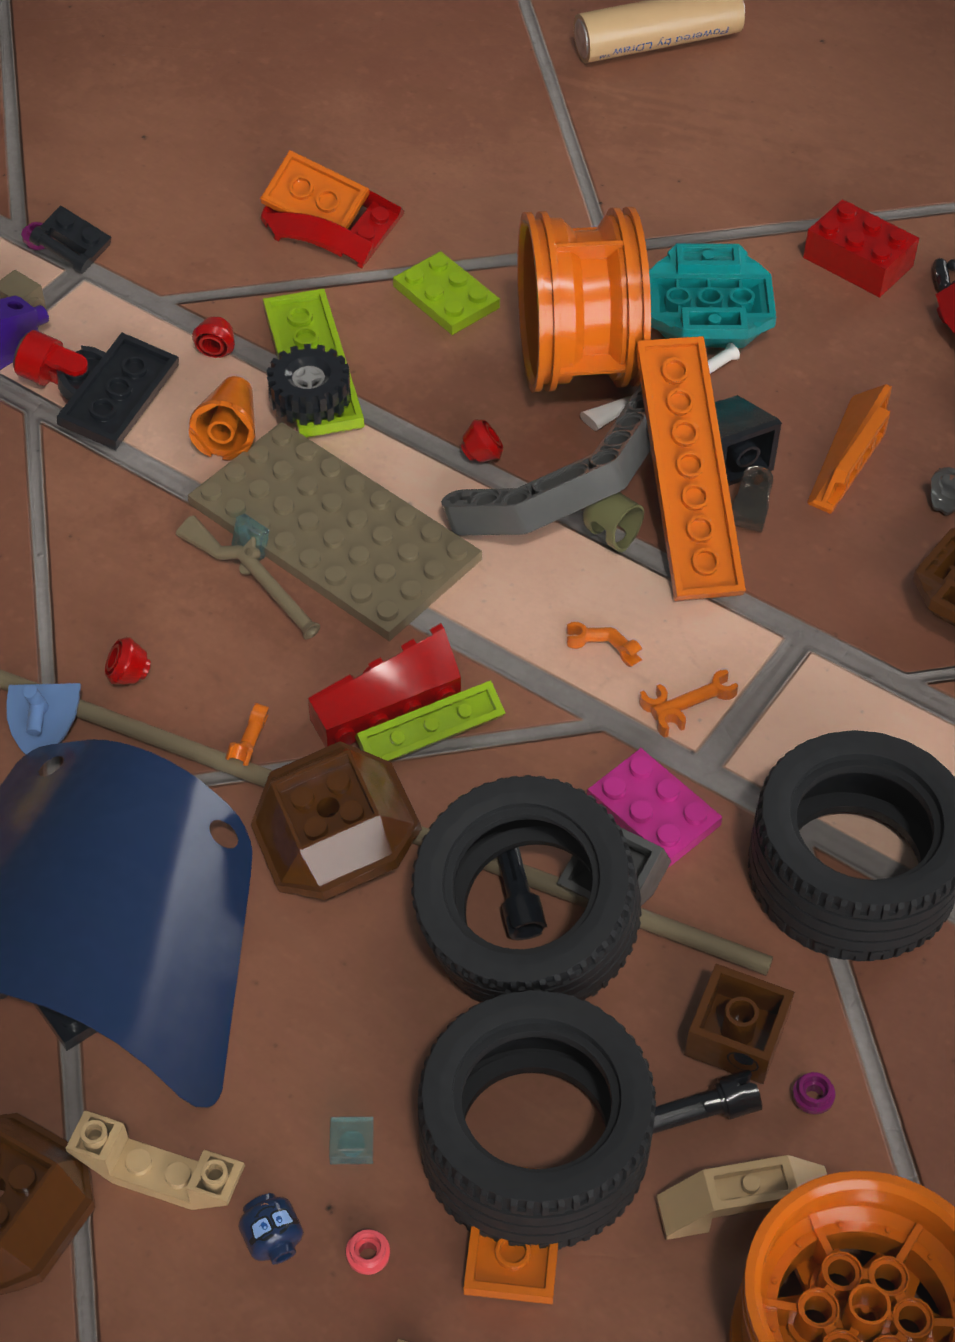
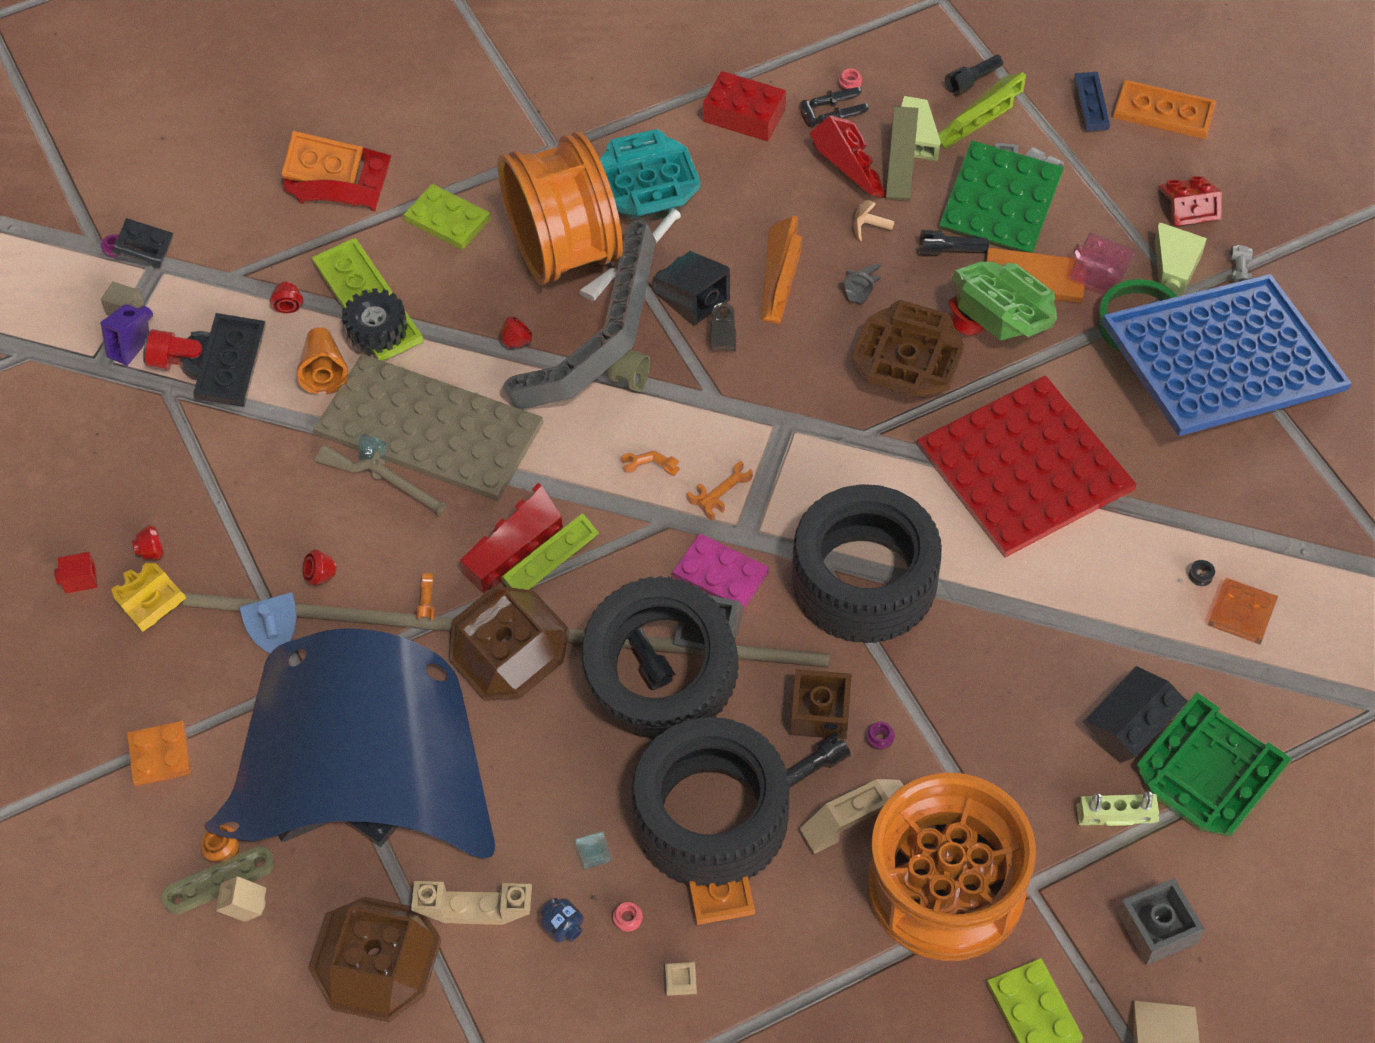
camera: 15 degrees left, 5 degrees up
orange plate [635,336,746,601] -> none

